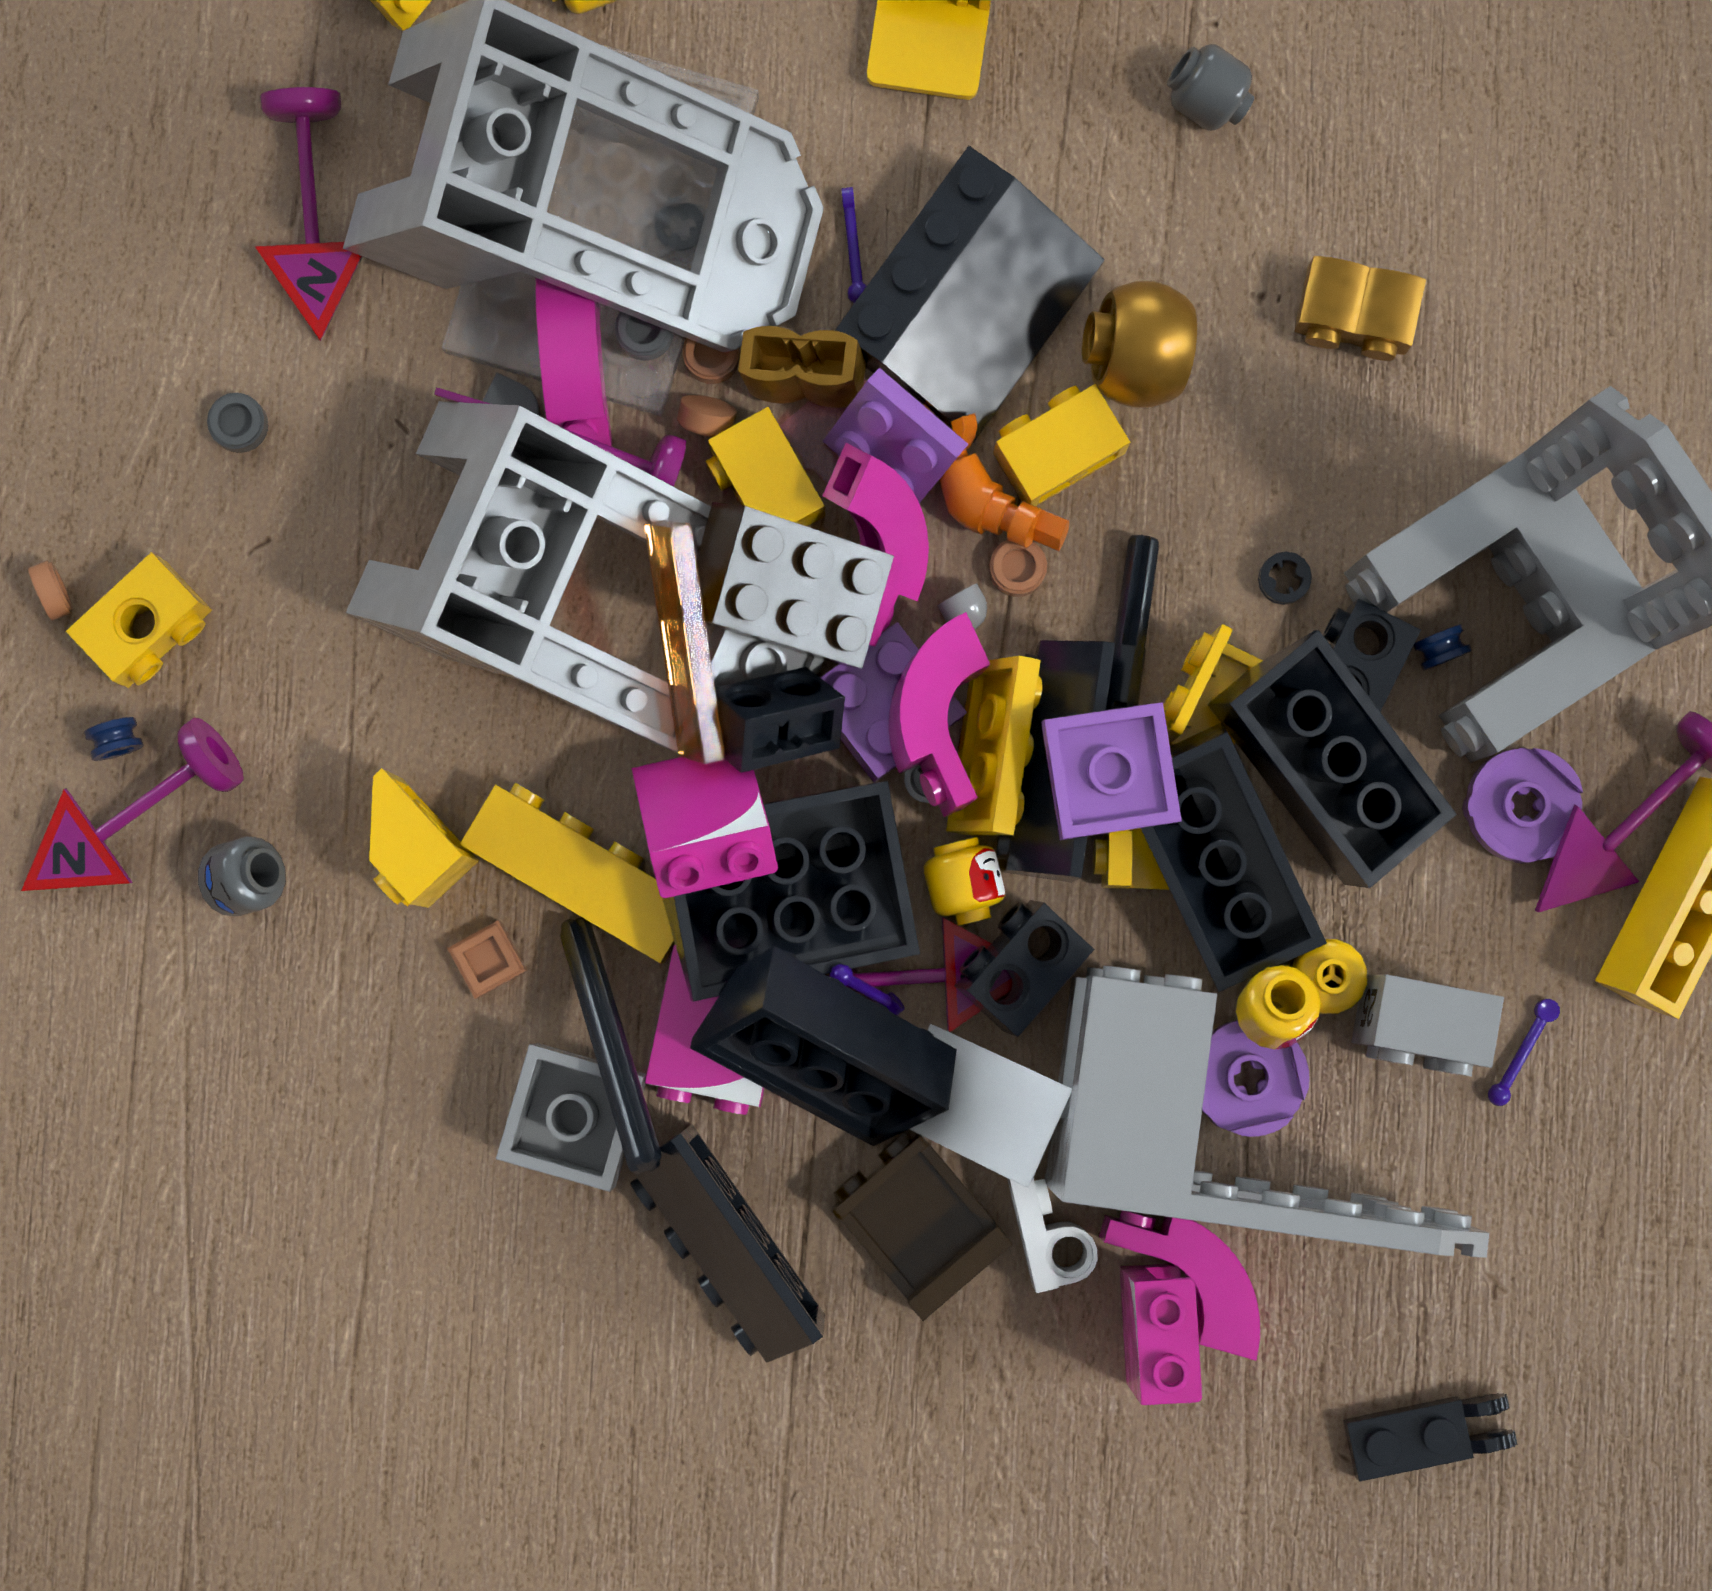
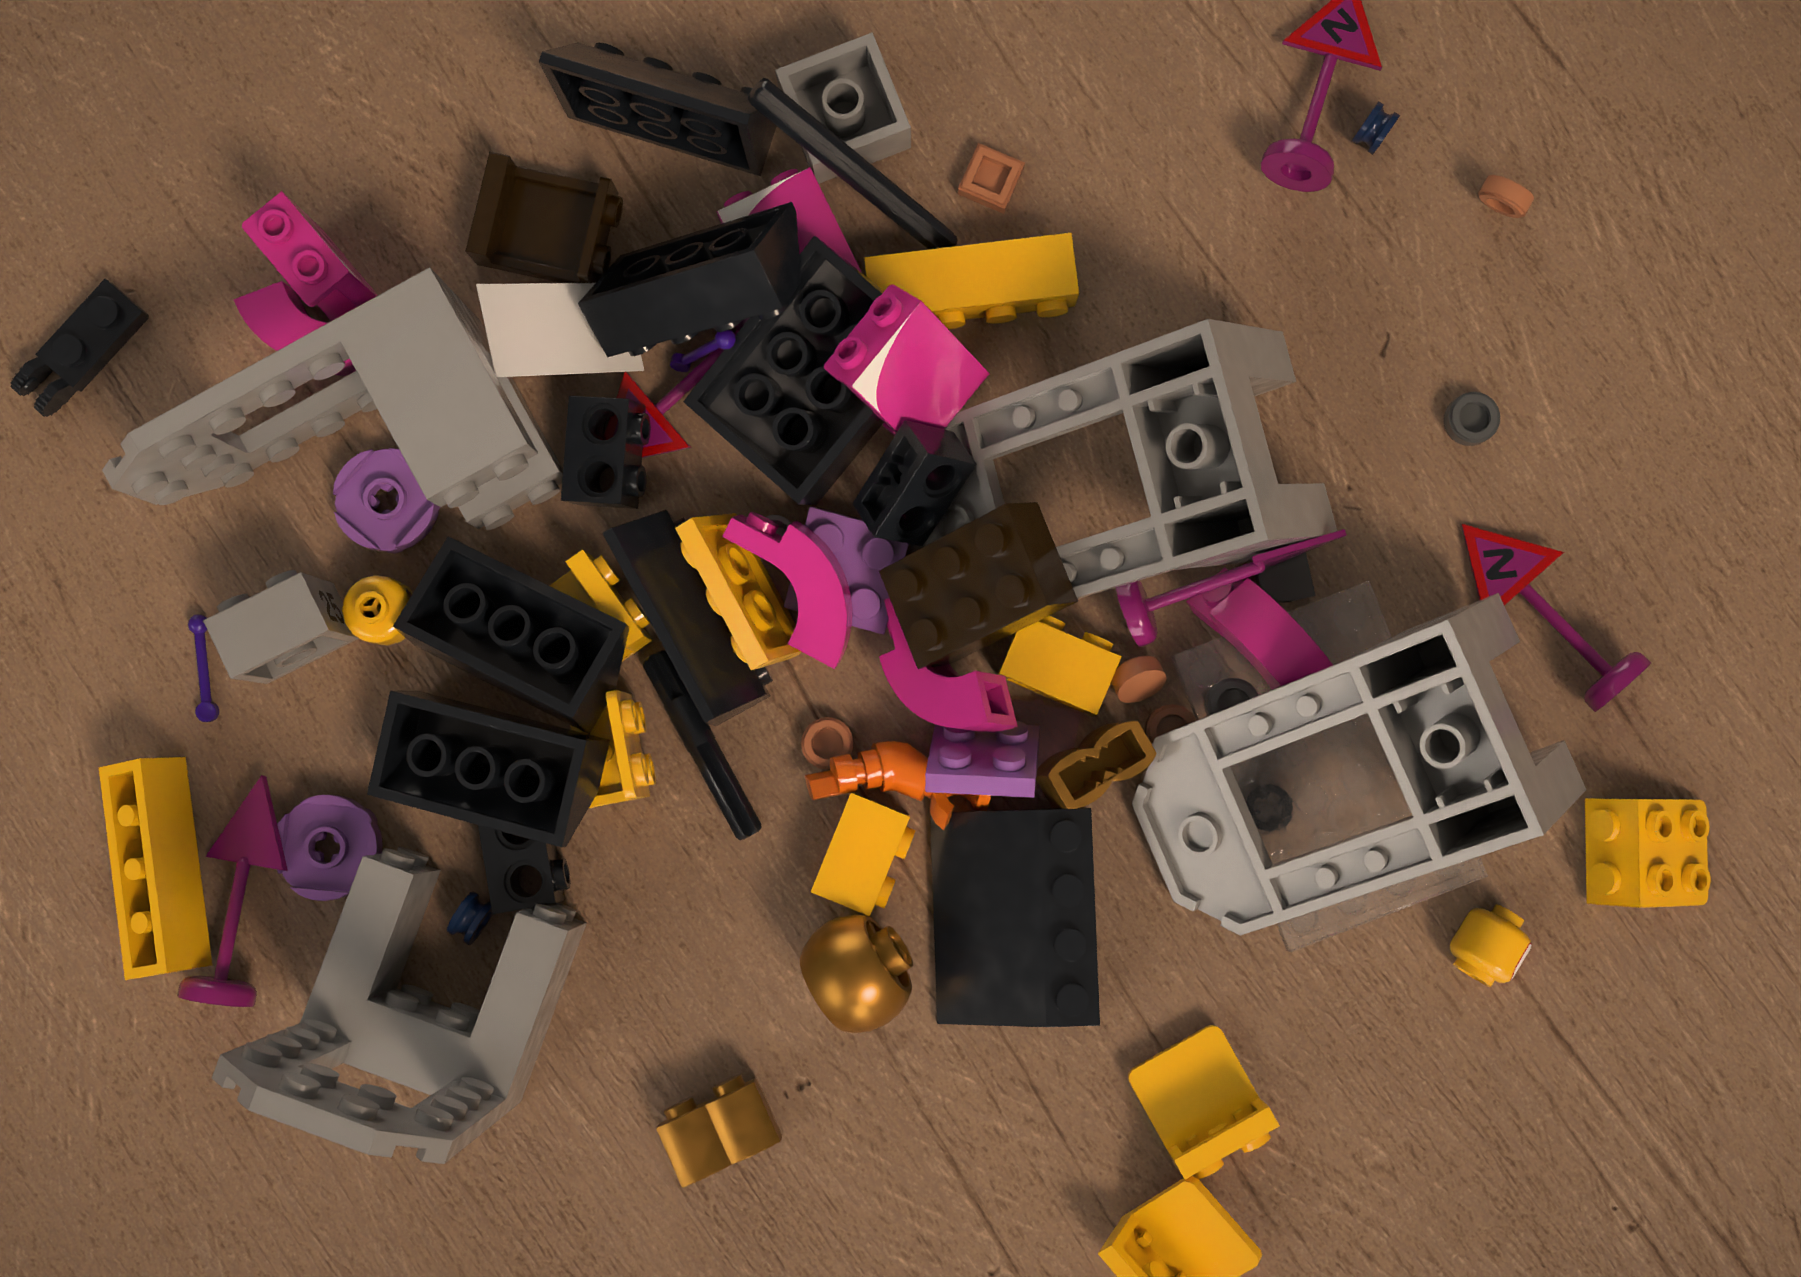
camera: 150 degrees right, 0 degrees up
yellow brick [66,552,212,688] -> none
dark grey head [198,836,286,917] -> none
yellow slope [369,768,479,908] -> none
clear orange tile [644,520,724,764] -> none
dark purple hinge [841,187,867,303] -> none
yellow head [924,837,1005,926] -> none
light grey hinge [937,583,987,629] -> none
white plate [1007,1177,1098,1293] -> none
medium lavender plate [1041,702,1182,840] -> none
dark grey head [1167,44,1254,131] -> none
yellow head [1236,965,1321,1050] -> none
black bush [1258,551,1312,605] -> none

